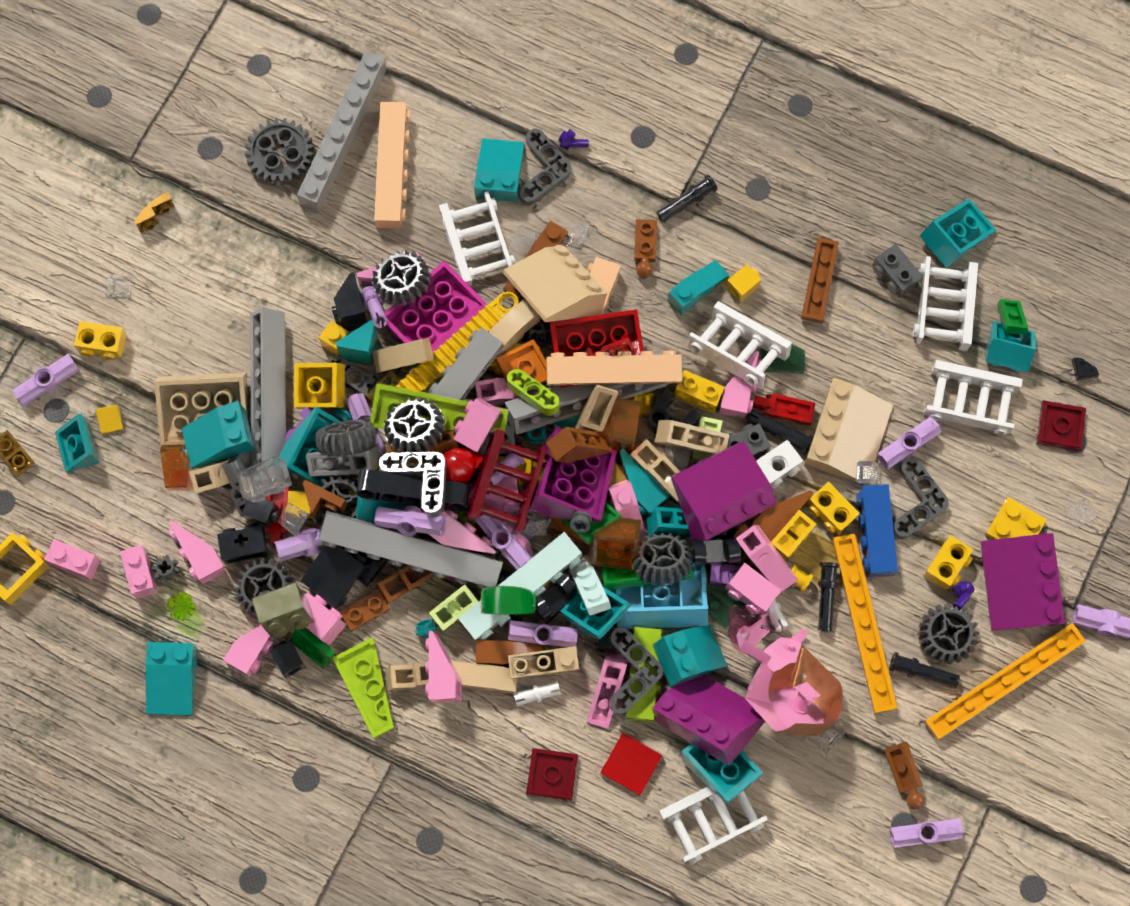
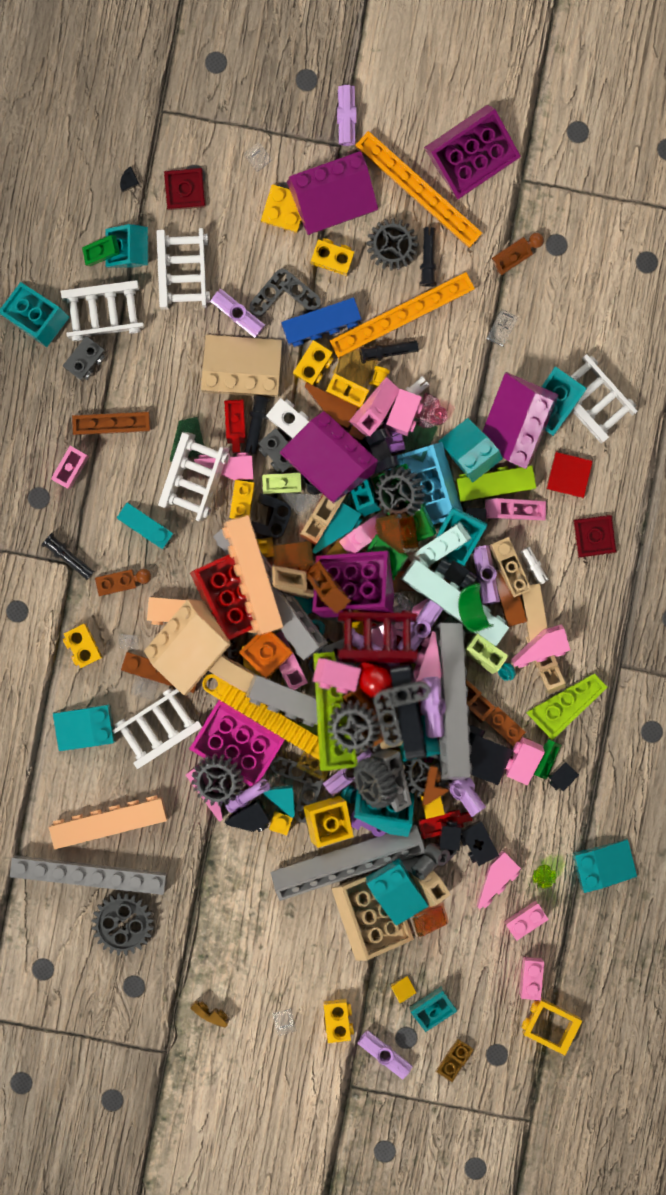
camera: 100 degrees left, 15 degrees up
dark grey gear [151,555,181,584] -> none
bright pink slope [223,625,274,677] -> none
dark grey gear [234,558,294,618] -> none
clear brick [236,456,292,503] -> none
olive brick [252,583,315,638] -> none
clear slope [278,503,308,536] -> none
tan slope [372,338,434,373] -> none
lime beam [507,369,560,416] -> none
dark grey beam [519,129,571,205] -> none
dark purple plate [558,129,589,150] -> none
dark grey bush [570,511,592,533] -> none
red piece [601,334,633,352] -> none
dark grey beam [609,627,663,714] -> none
tan slope [655,420,729,455] -> none
yellow brick [726,264,761,303] -> none
bright pink piece [736,613,842,736] -> none
clear slope [856,461,882,485] -> none
lavender piece [890,818,963,848] -> none
dark purple plate [952,582,975,611] -> none
none -> bright pink brick [51,446,89,490]
none -> yellow brick [63,623,103,668]
none -> magenta slope [424,105,521,199]

